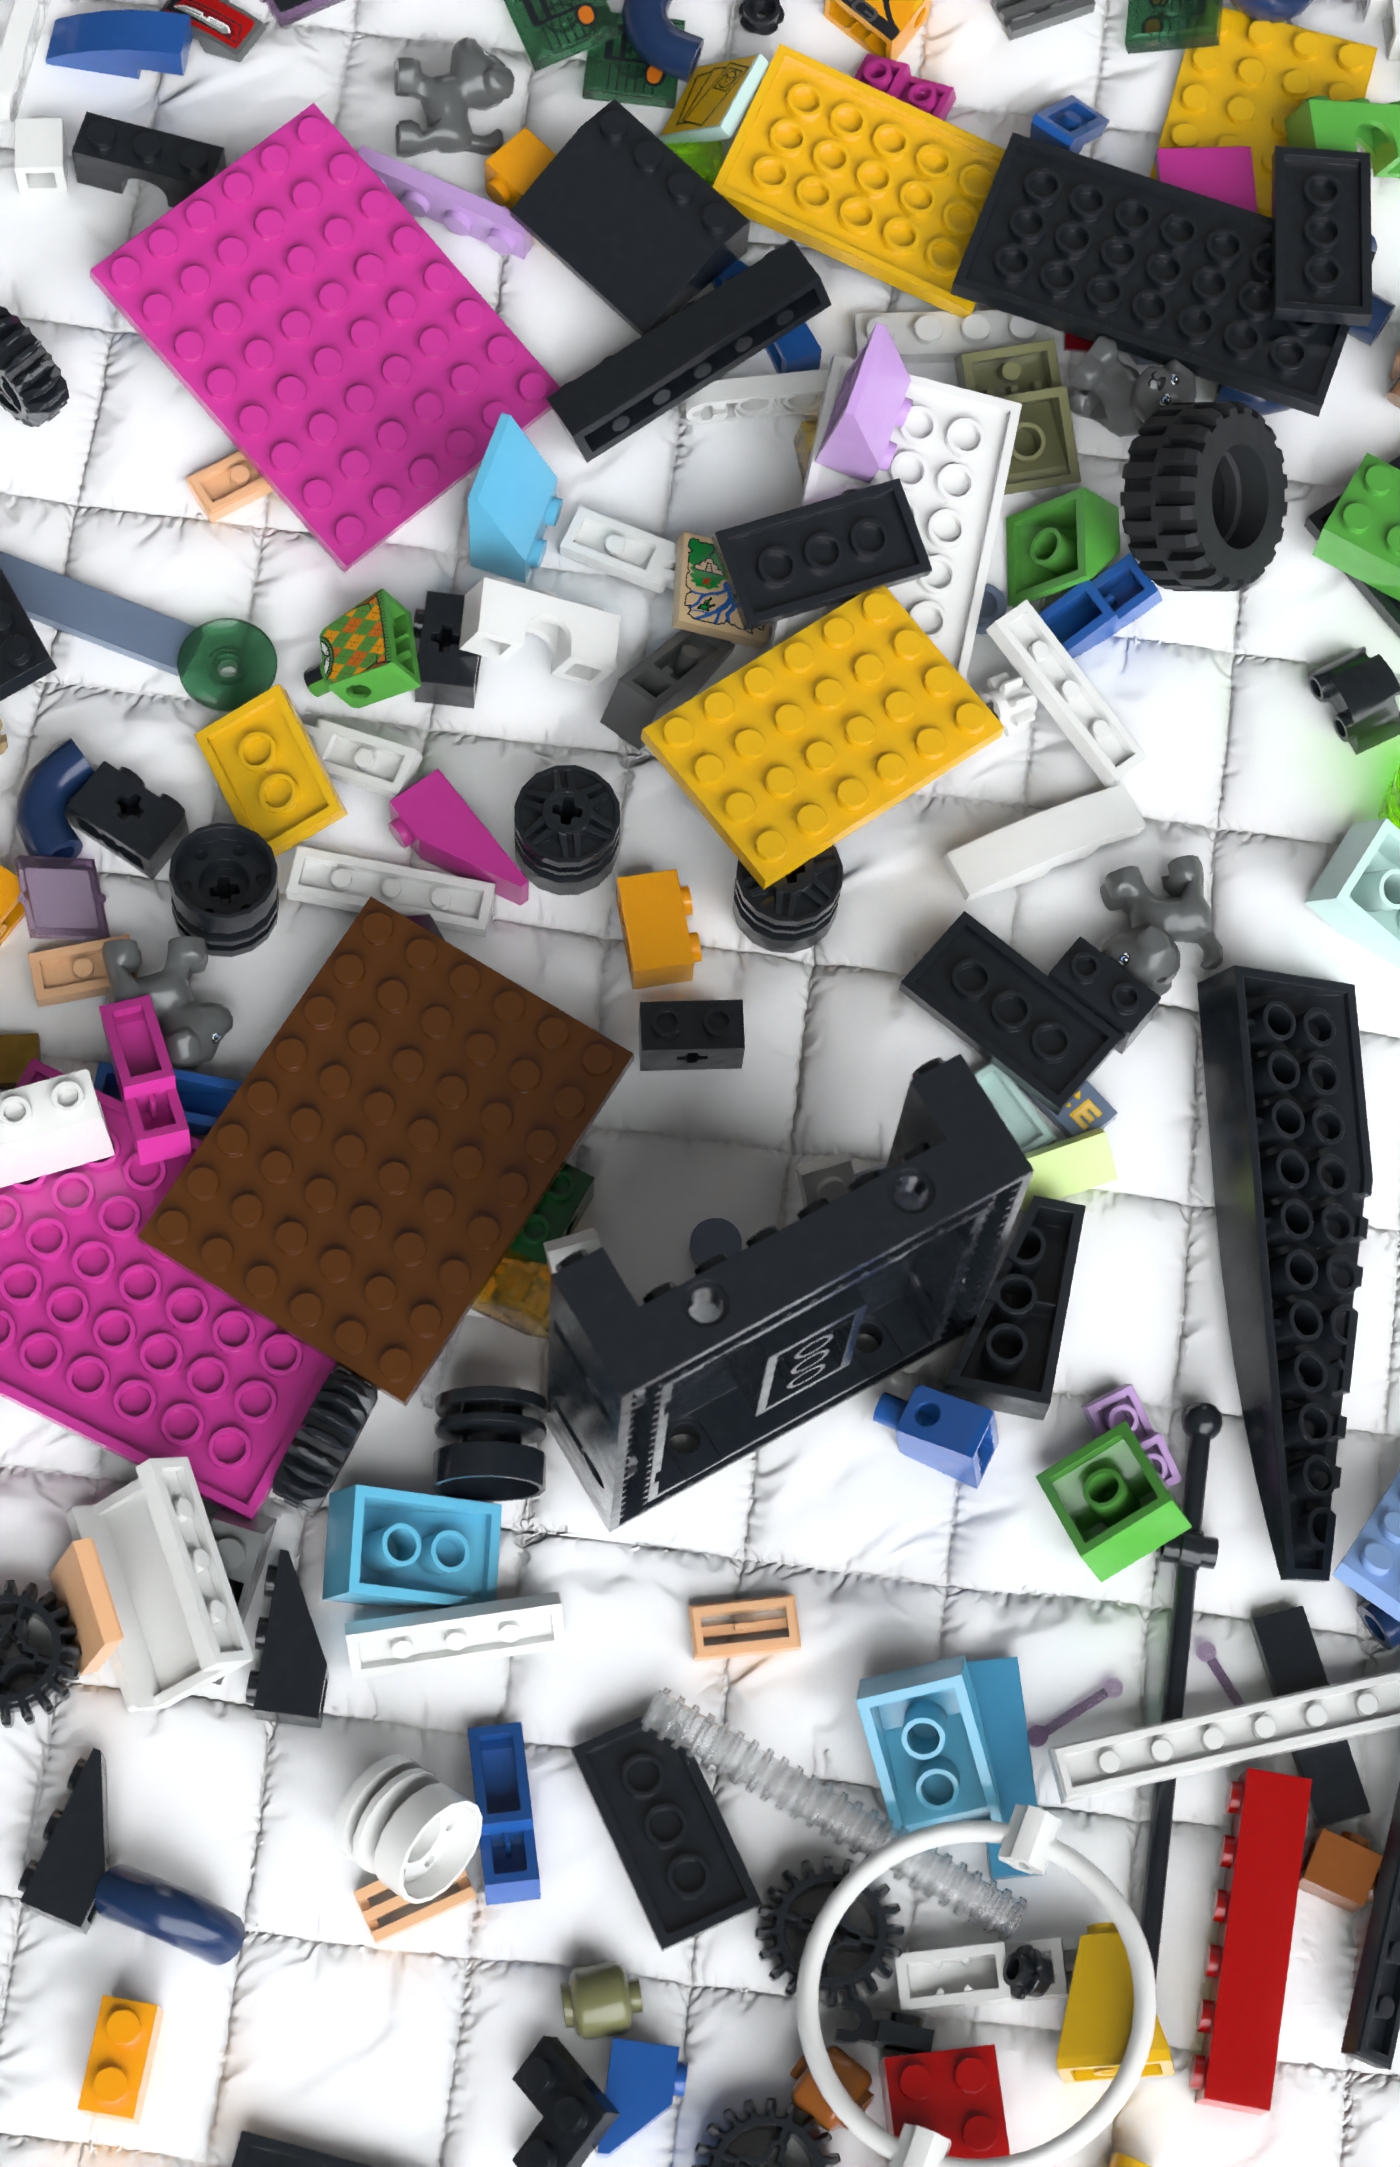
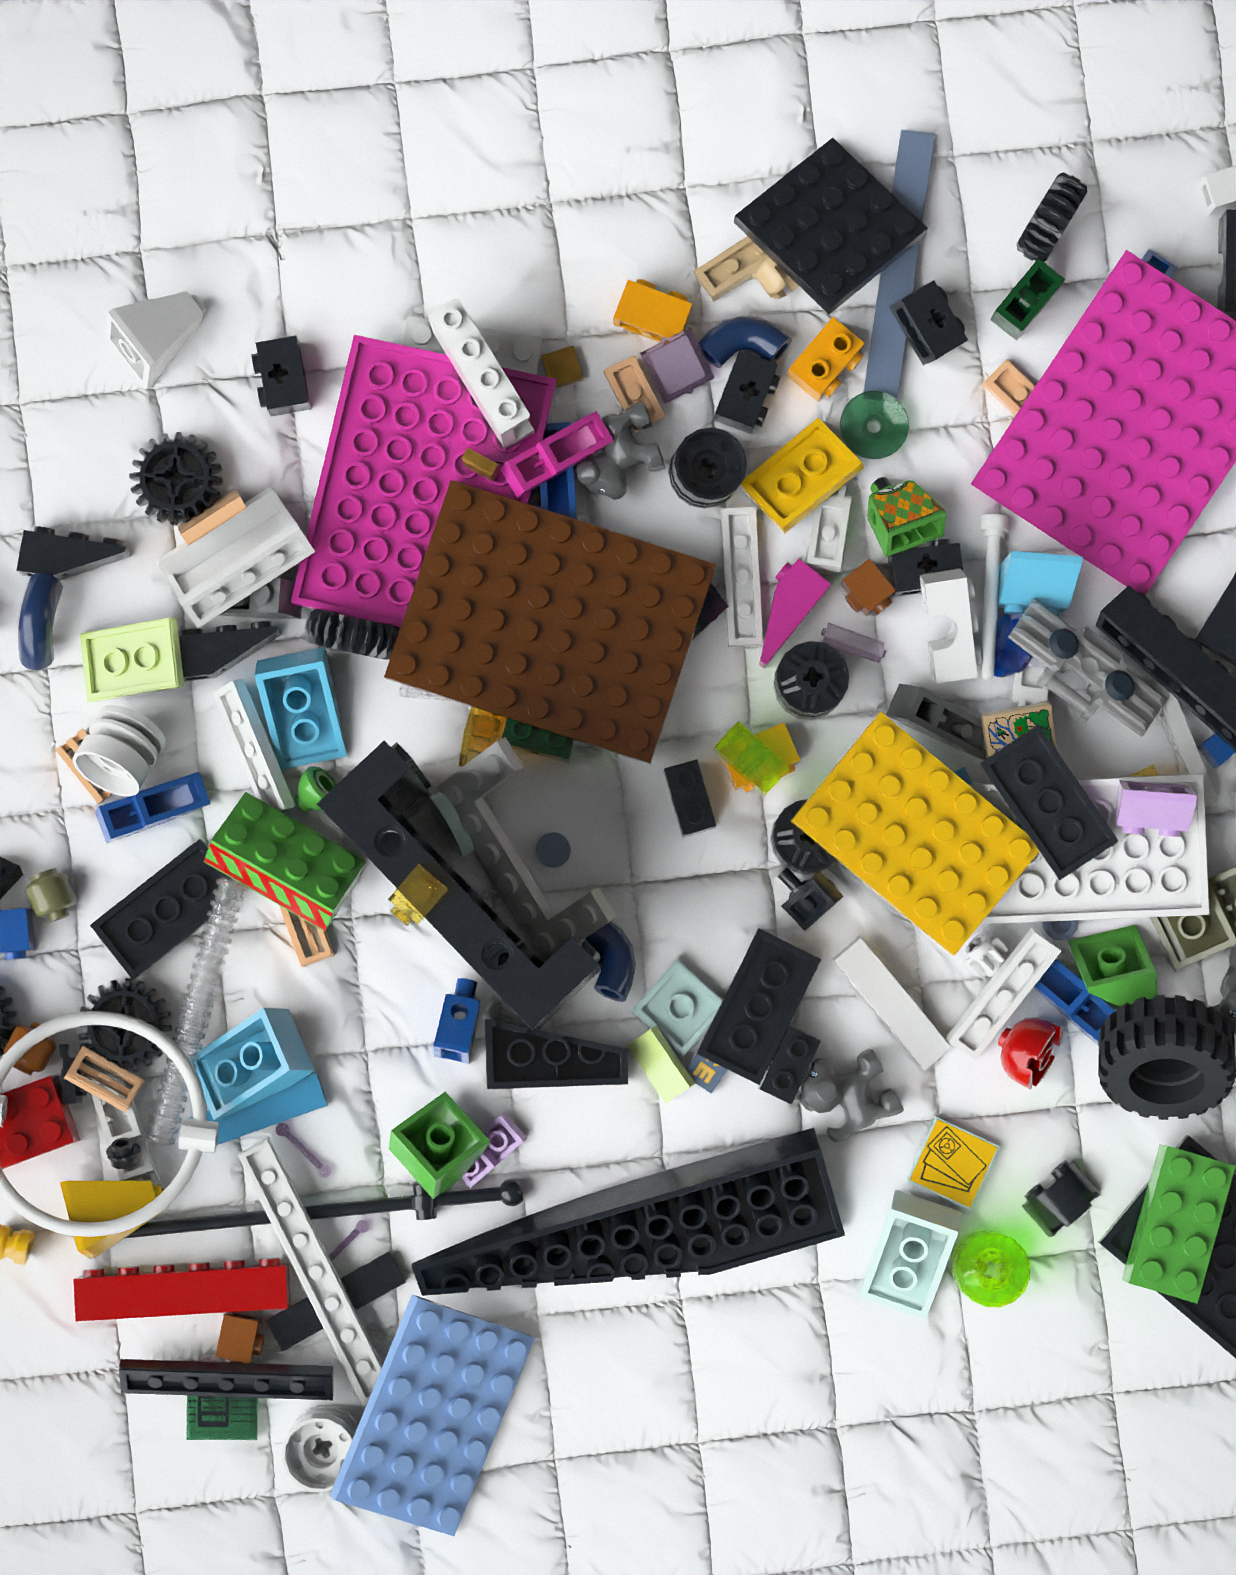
camera: 80 degrees right, 15 degrees up
black wheel [433,1386,547,1502] -> none
none -> light nougat tile [64,1046,144,1113]
none -> yellowish green tile [80,617,184,702]
none -> bright green brick [204,792,366,932]
none -> bright green brick [295,766,337,812]
none -> clear yellow bracket [388,864,449,926]
none -> pearl gold tile [462,448,500,481]
none -> clear neon green brick [713,721,790,797]
none -> black plate [777,867,843,931]
none -> light orange brick [787,317,865,402]
none -> clear purple piece [821,622,887,663]
none -> dark orange brick [840,558,896,616]
none -> black brick [889,280,968,366]
none -> yellow tile [906,1117,1000,1210]
none -> white piece [981,514,1009,680]
none -> dark green brick [990,258,1065,341]
none -> clear blue plate [994,613,1033,678]
none -> red cylinder [998,1018,1063,1090]
none -> light grey piece [1008,599,1168,737]

